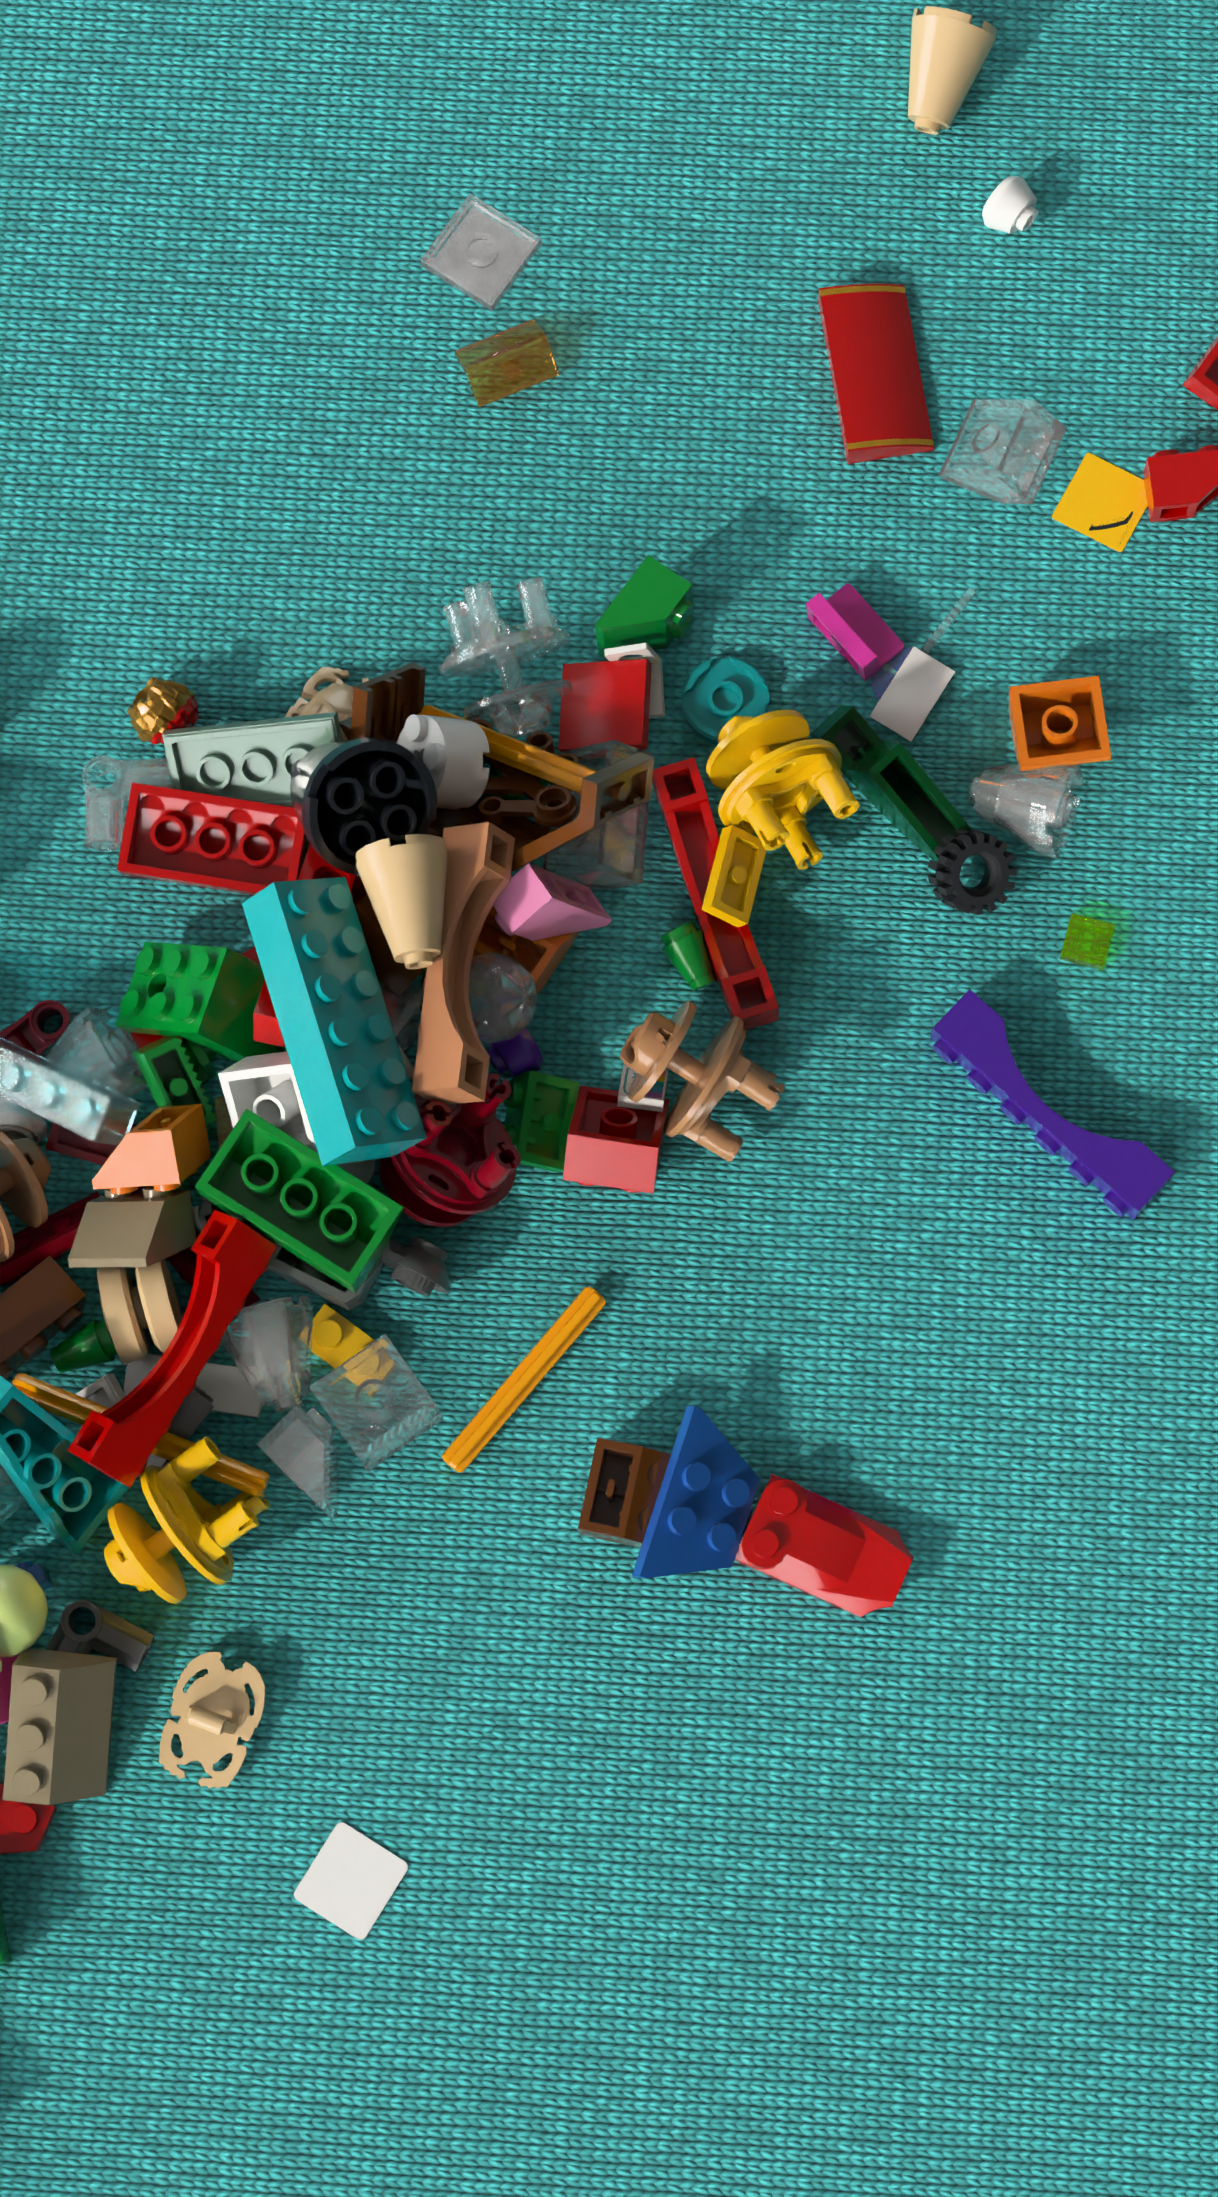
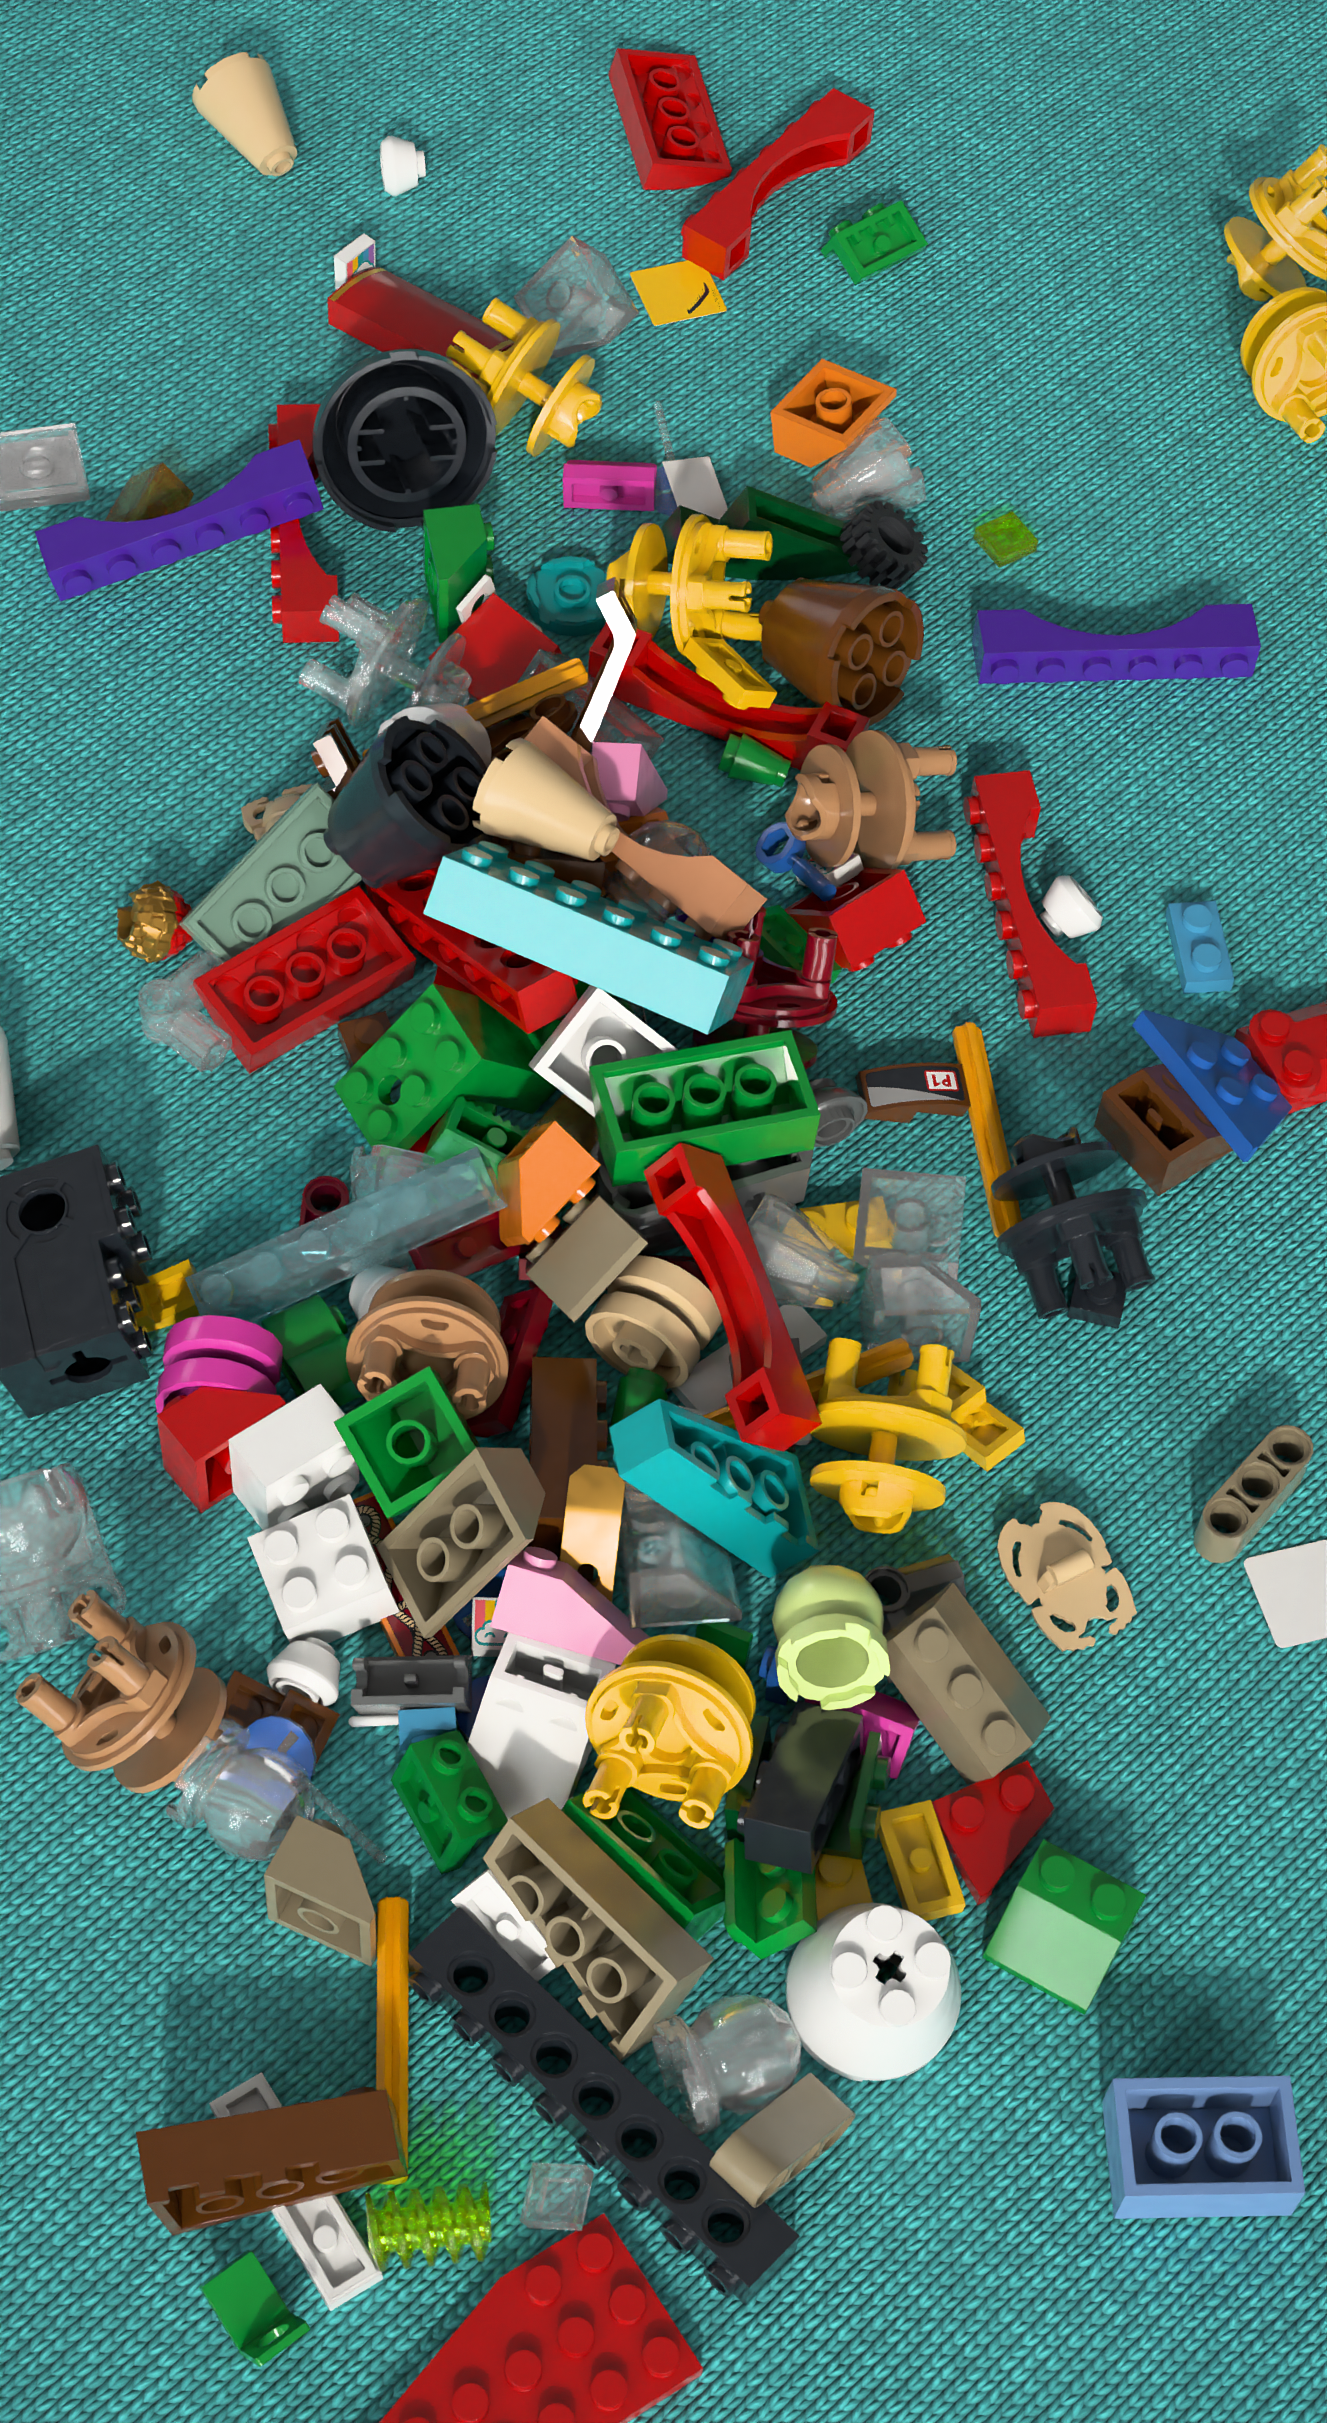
camera: 60 degrees left, 20 degrees down
none -> dark purple arch [35,440,324,602]
none -> red arch [268,404,339,643]
none -> black cone [312,349,497,532]
none -> white tile [334,234,376,290]
none -> reddish brown plate [337,1011,391,1068]
none -> yellow piece [446,297,602,457]
none -> blue piece [755,822,836,902]
none -> reddish brown cone [759,577,924,726]
none -> slope [855,1063,971,1123]
none -> yellow slope [948,1364,1025,1472]
none -> red arch [963,770,1098,1038]
none -> black piece [991,1127,1156,1319]
none -> white cone [1040,875,1103,939]
none -> black plate [1067,1269,1126,1329]
none -> dark azure plate [1165,901,1234,994]
none -> dark tan beam [1193,1425,1313,1563]

